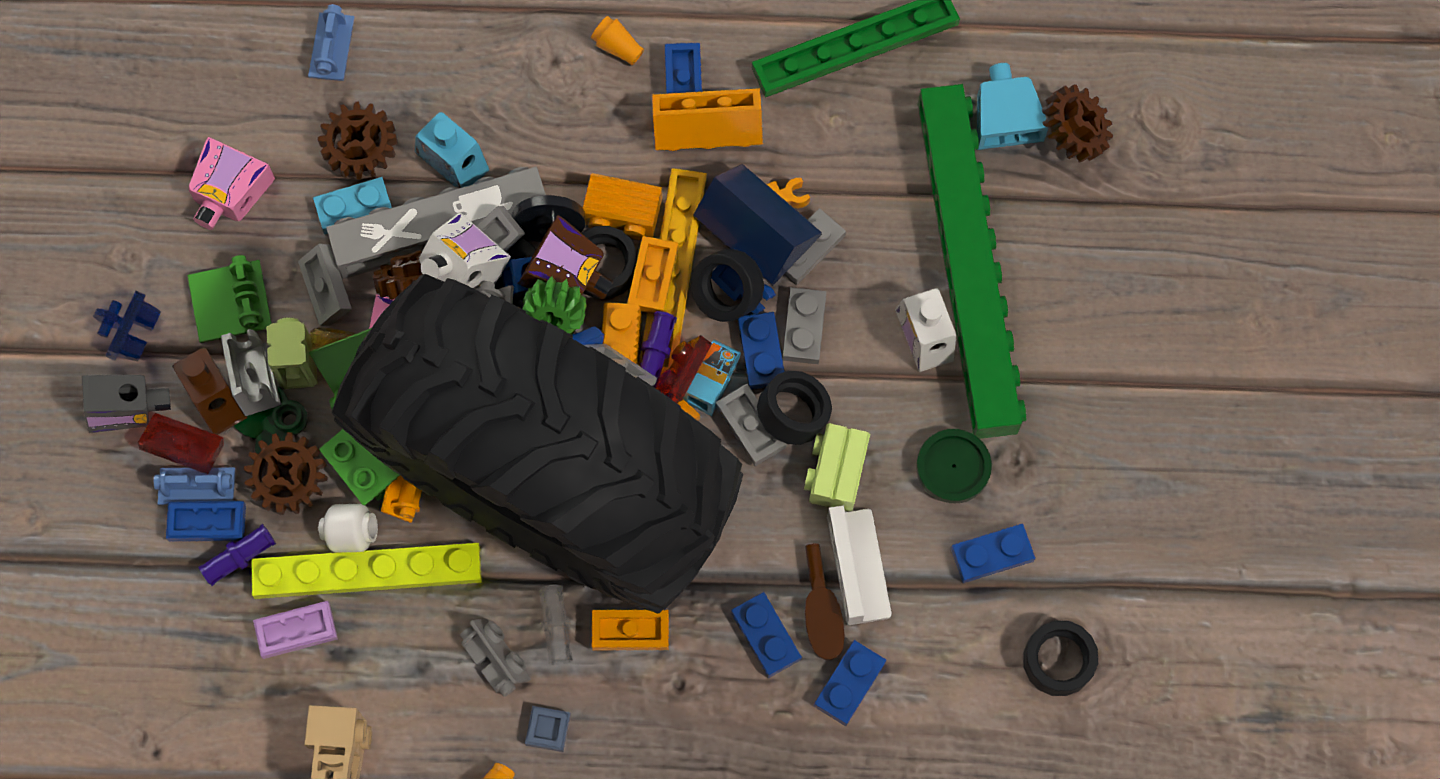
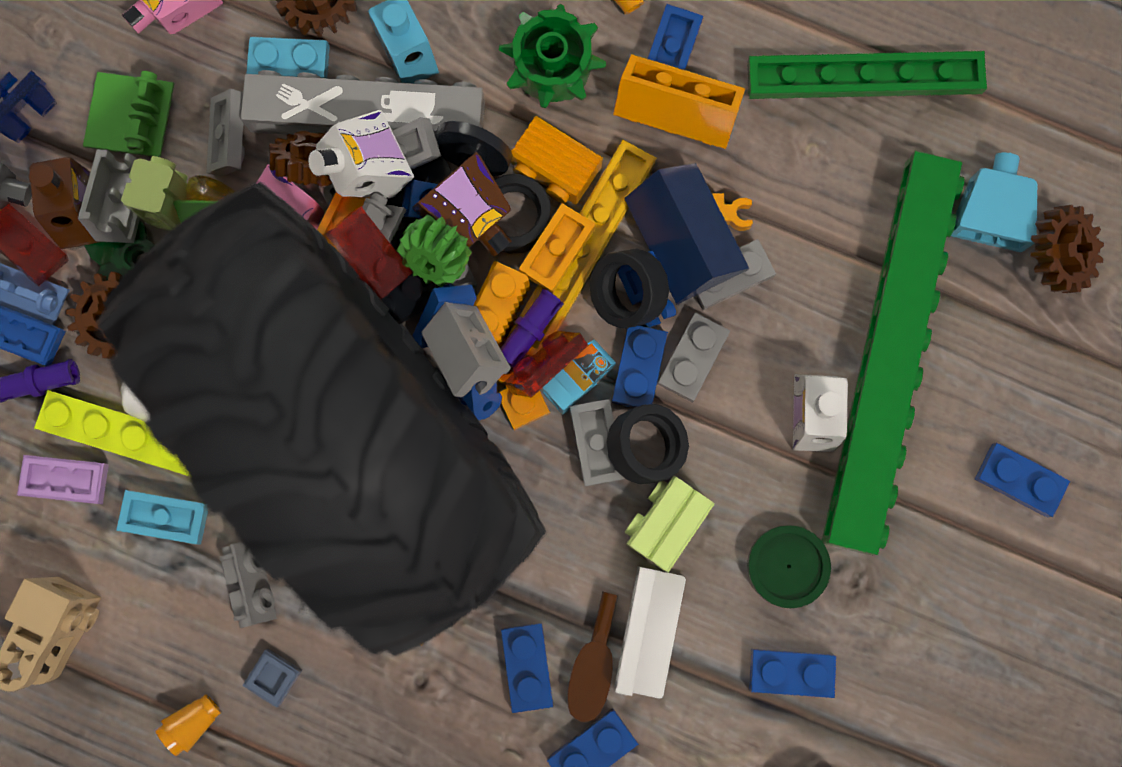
camera: 25 degrees right, 10 degrees up
none -> medium azure plate [116,490,208,545]
none -> green brick [498,4,606,108]
none -> blue plate [974,443,1070,518]

